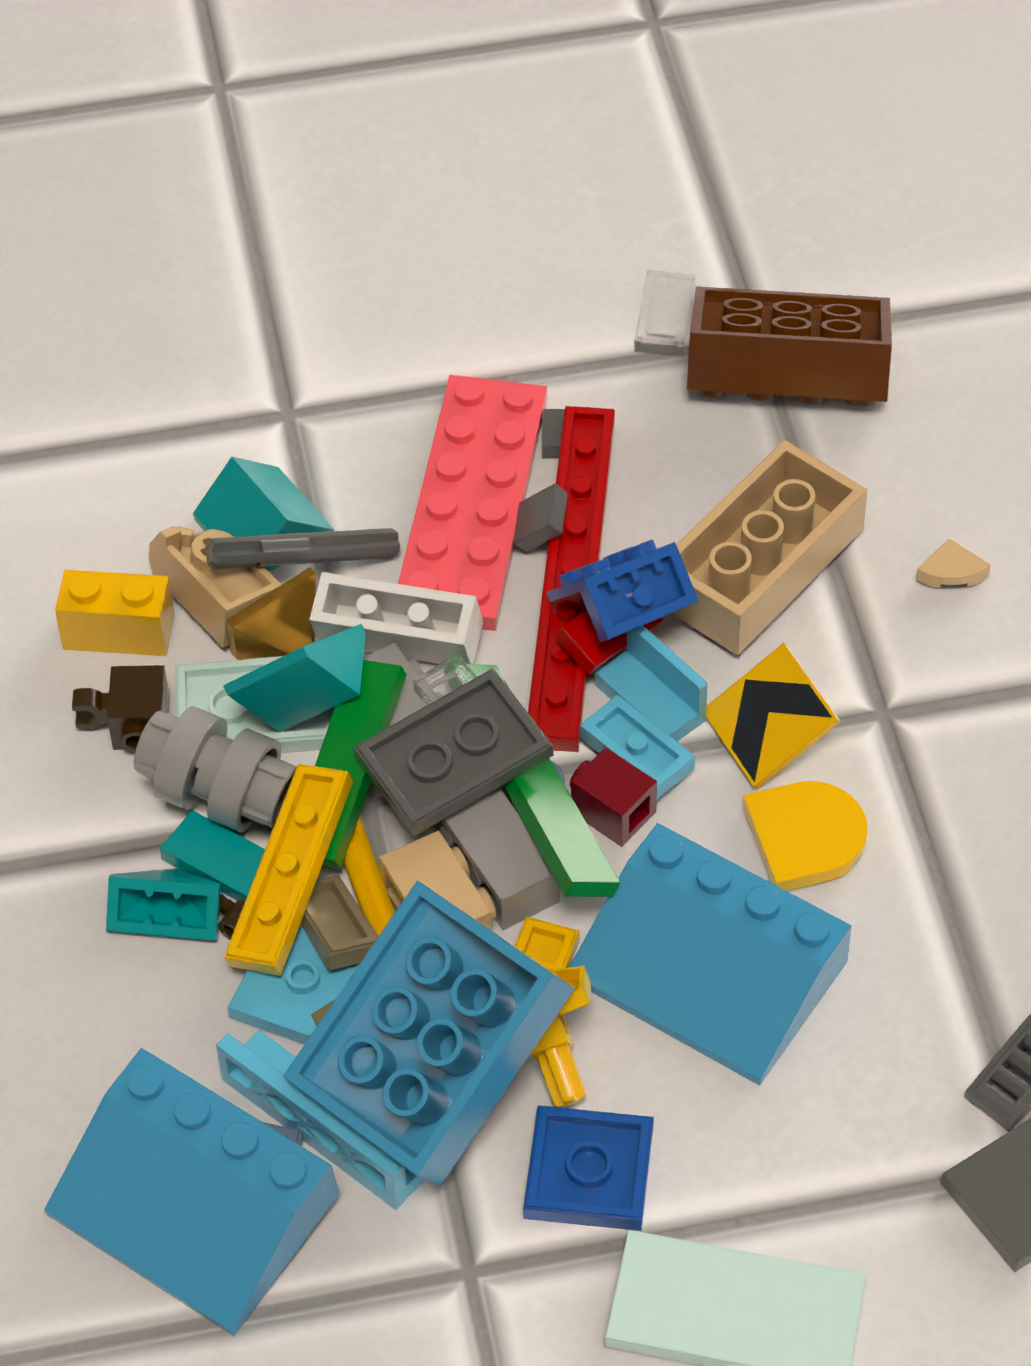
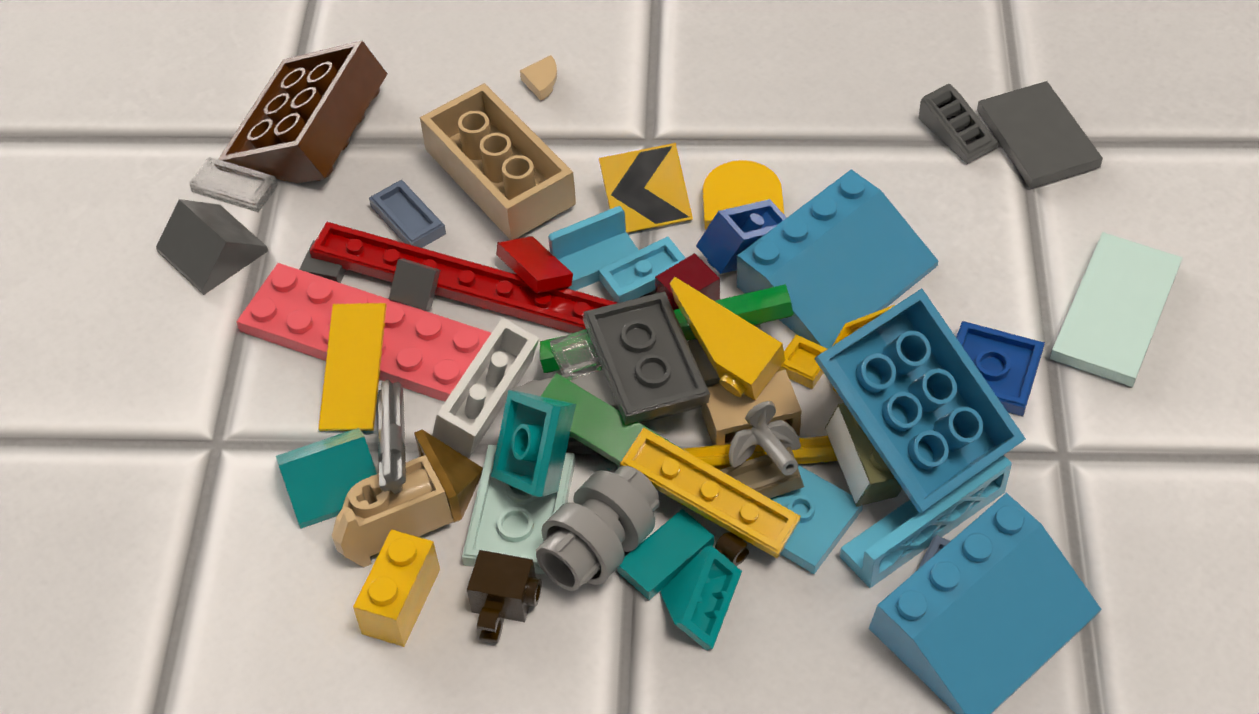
camera: 75 degrees left, 0 degrees up
blue bracket [546,539,699,642] -> none
none -> dark grey slope [156,199,268,295]
none -> yellow piece [318,303,387,431]
none -> sand blue tile [369,179,446,248]
none -> yellow slope [670,277,785,400]
none -> blue slope [696,199,787,274]
none -> light grey plant [729,401,801,475]

